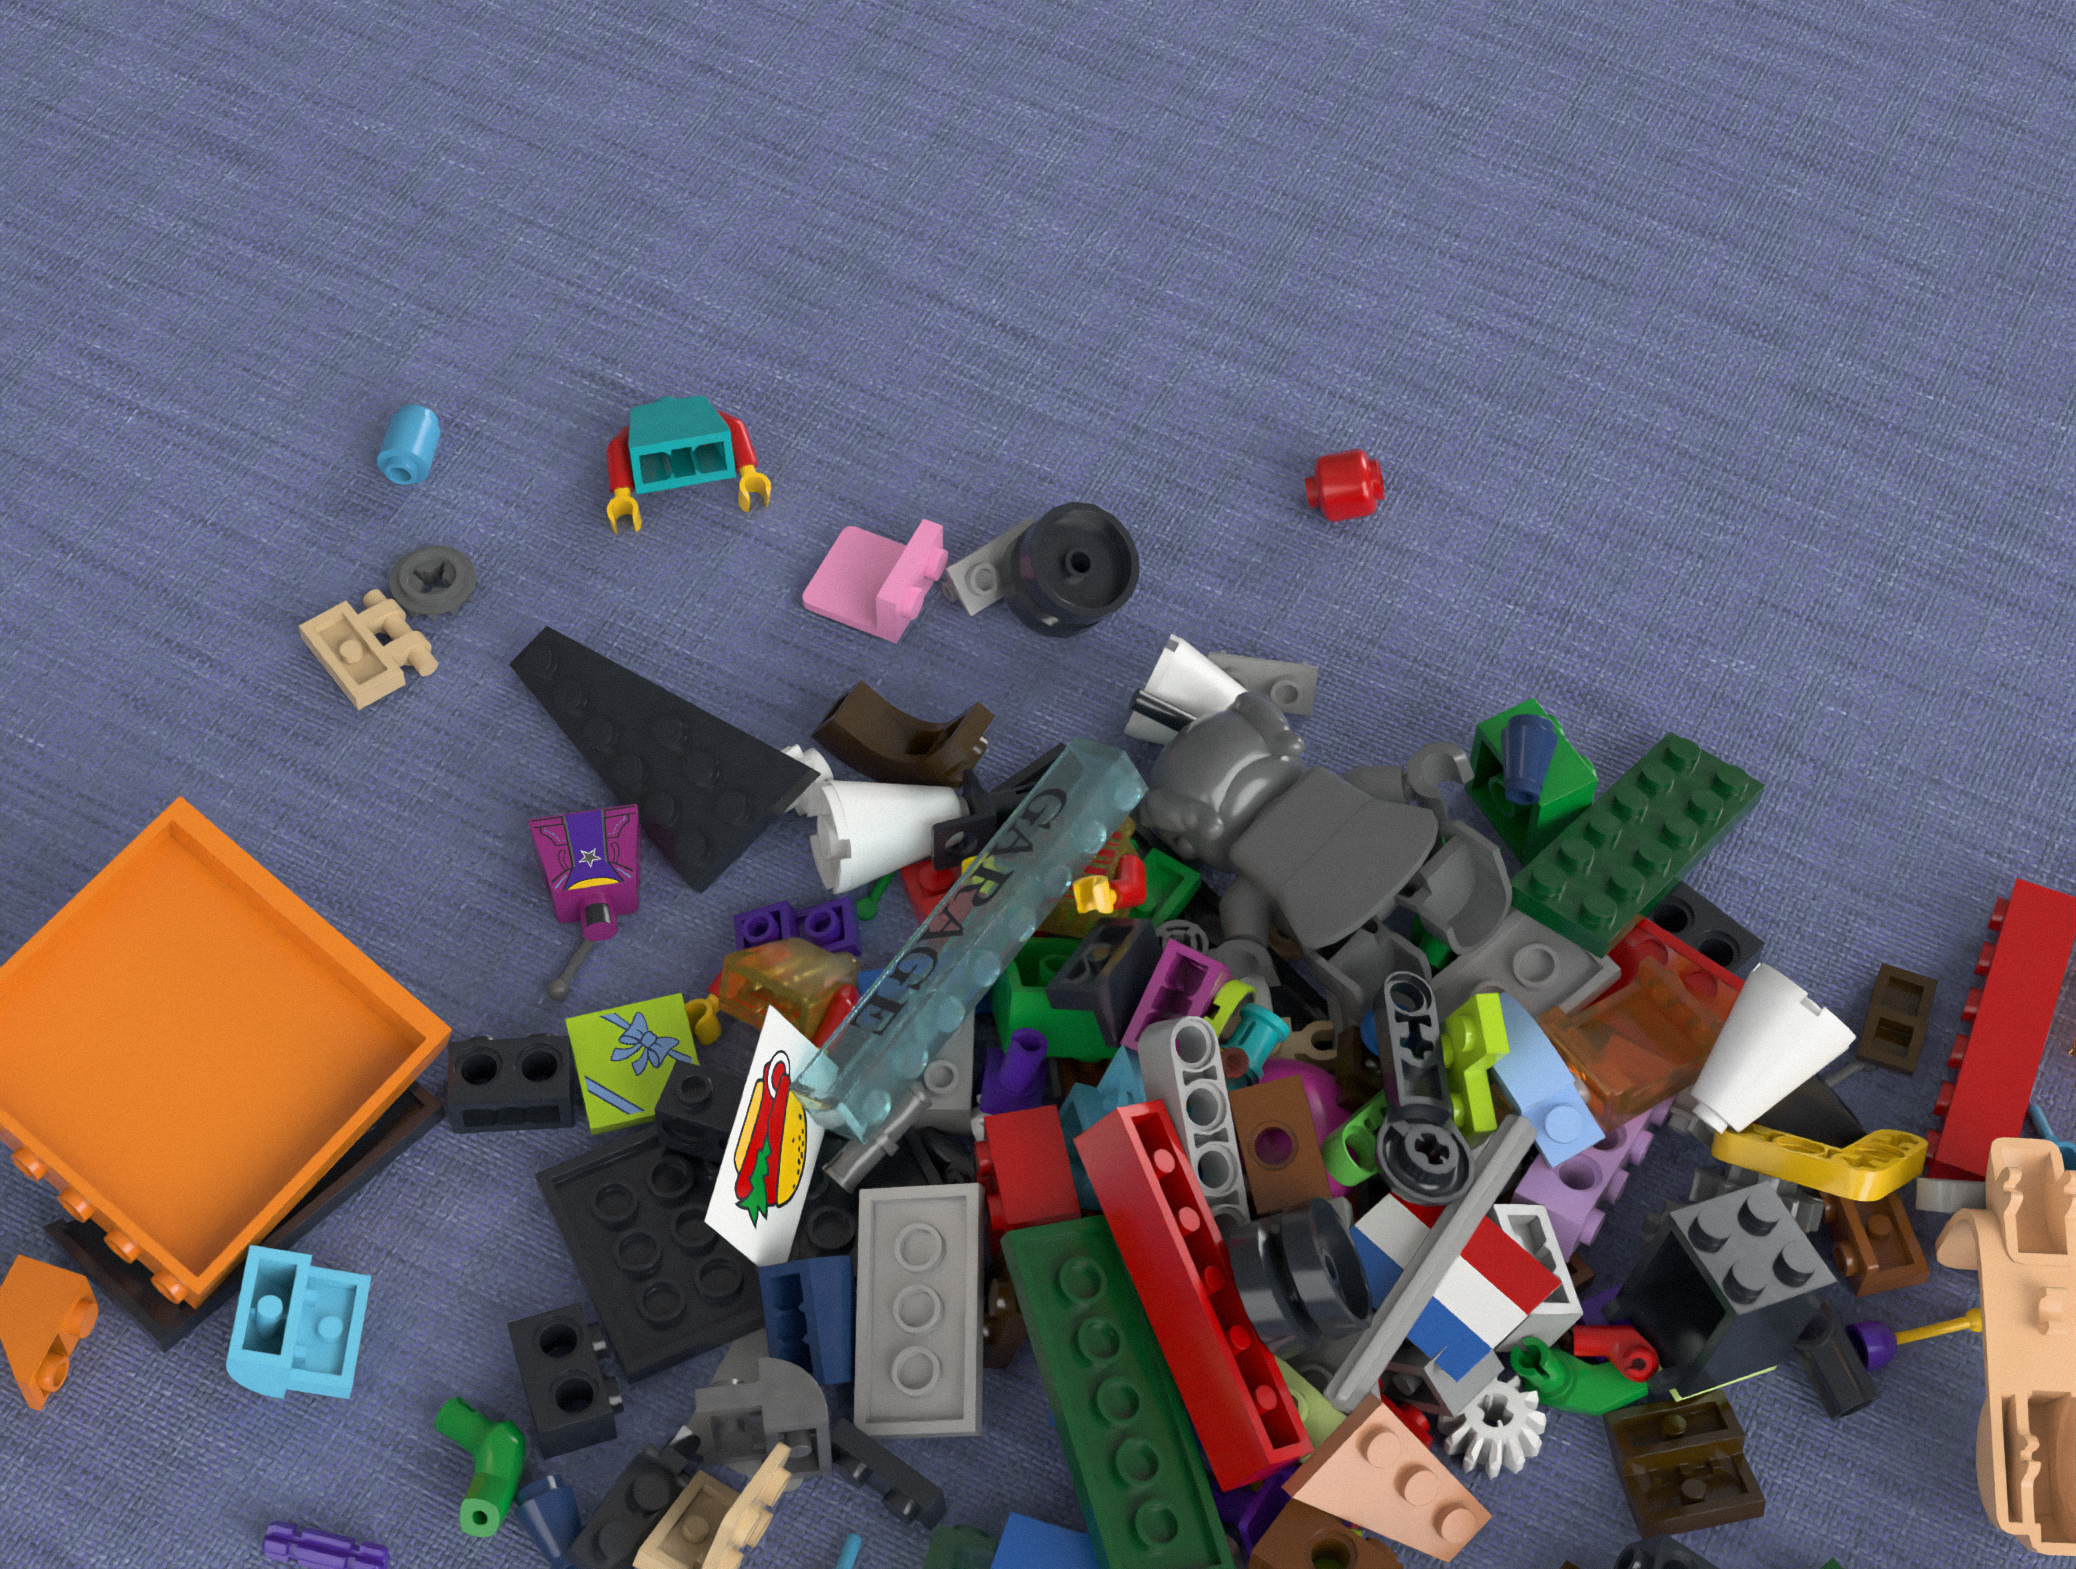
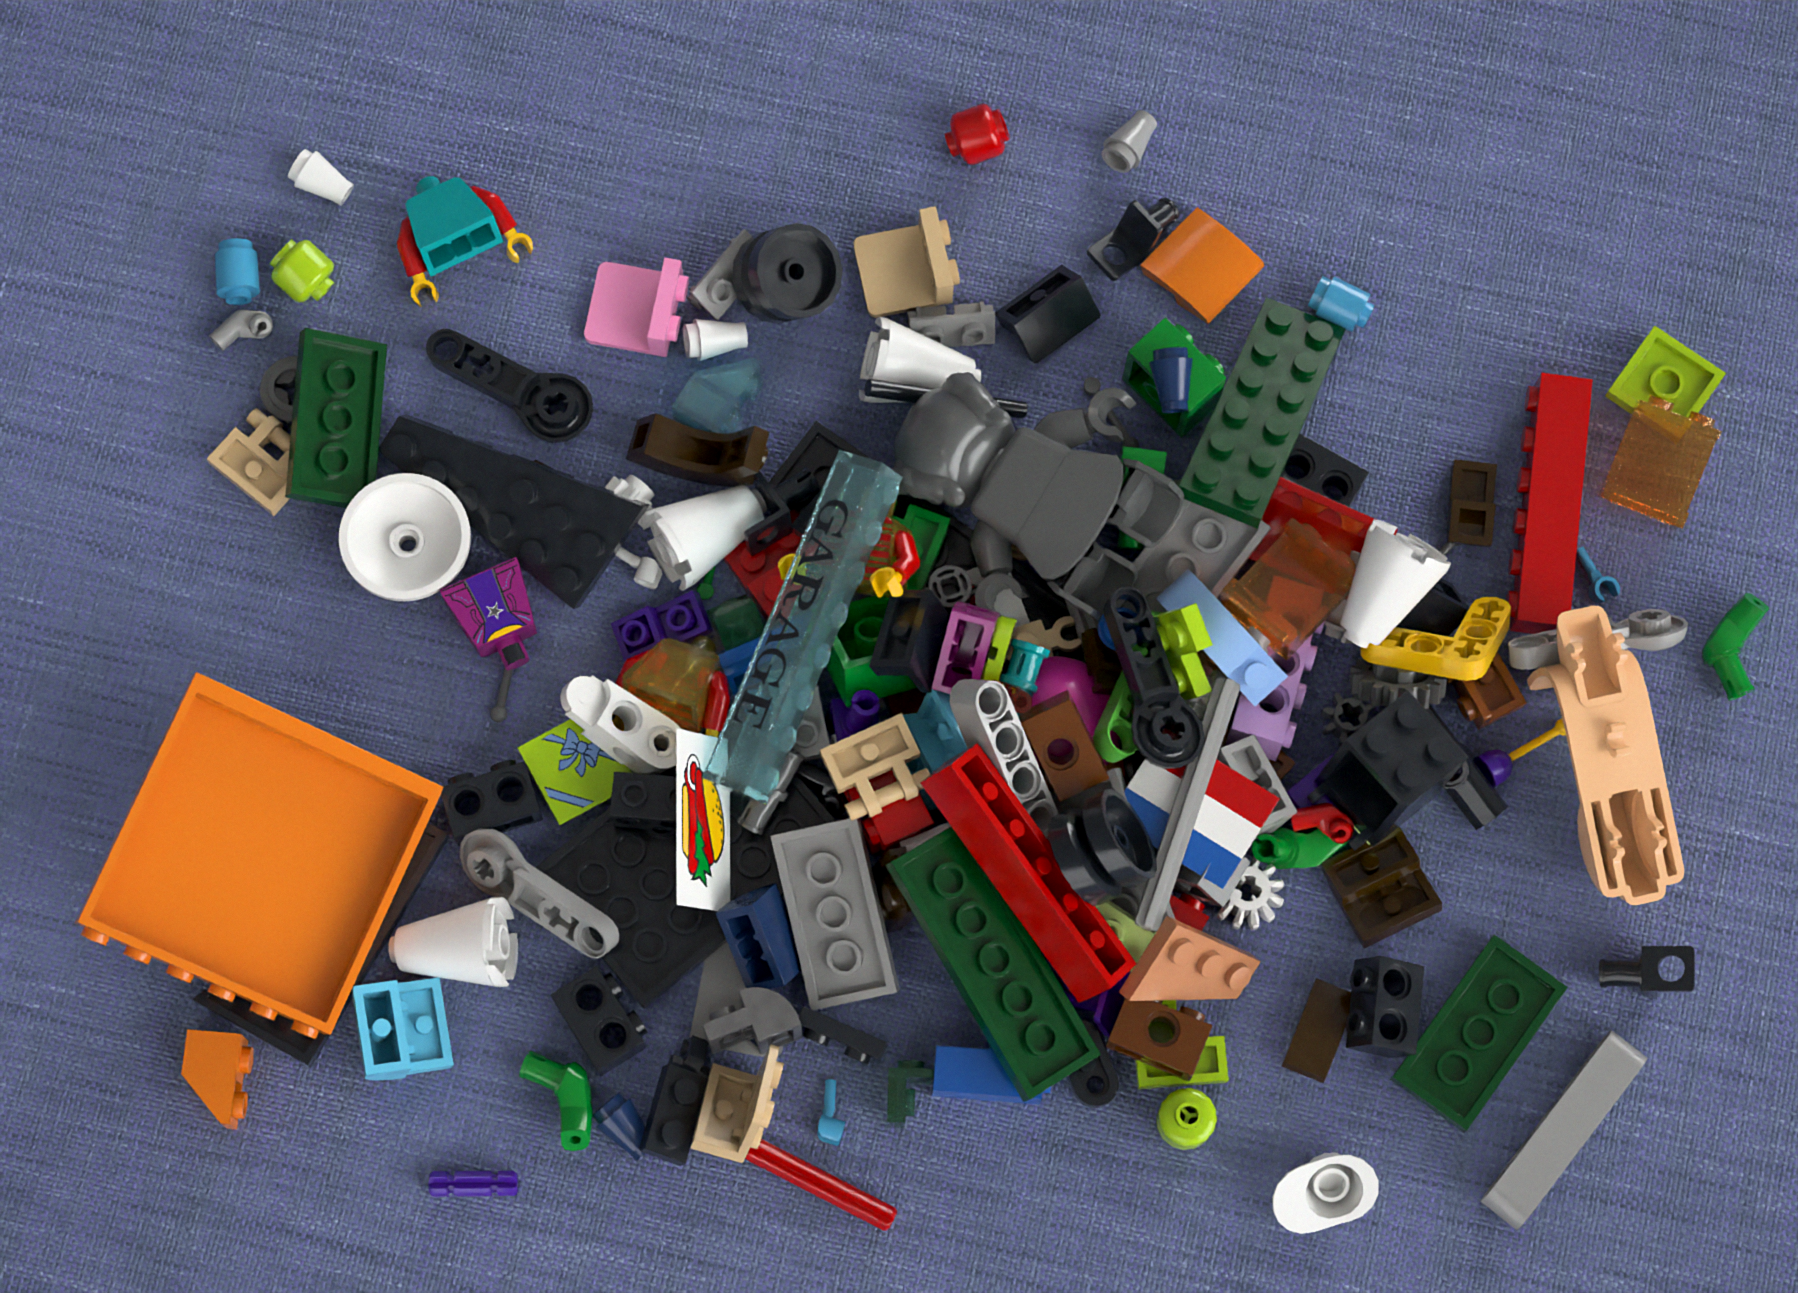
camera: 15 degrees left, 20 degrees up
none -> light grey arm [209,310,273,351]
none -> lime head [270,239,334,303]
none -> dark green plate [285,328,387,508]
none -> white cone [288,149,354,206]
none -> white dish [339,473,471,601]
none -> white cone [389,897,518,987]
none -> black beam [426,329,593,443]
none -> light grey beam [460,828,619,959]
none -> white piece [560,675,681,775]
none -> white hand [615,547,662,589]
none -> clear light blue slope [672,358,764,433]
none -> white cone [683,319,748,361]
none -> clear green bracket [707,594,766,651]
none -> tan plate [820,713,930,821]
none -> tan bracket [854,206,960,318]
none -> black panel [995,265,1101,363]
none -> black bracket [1087,197,1179,281]
none -> light grey cone [1101,110,1157,173]
none -> orange slope [1140,207,1265,324]
none -> dark azure brick [1308,276,1375,332]

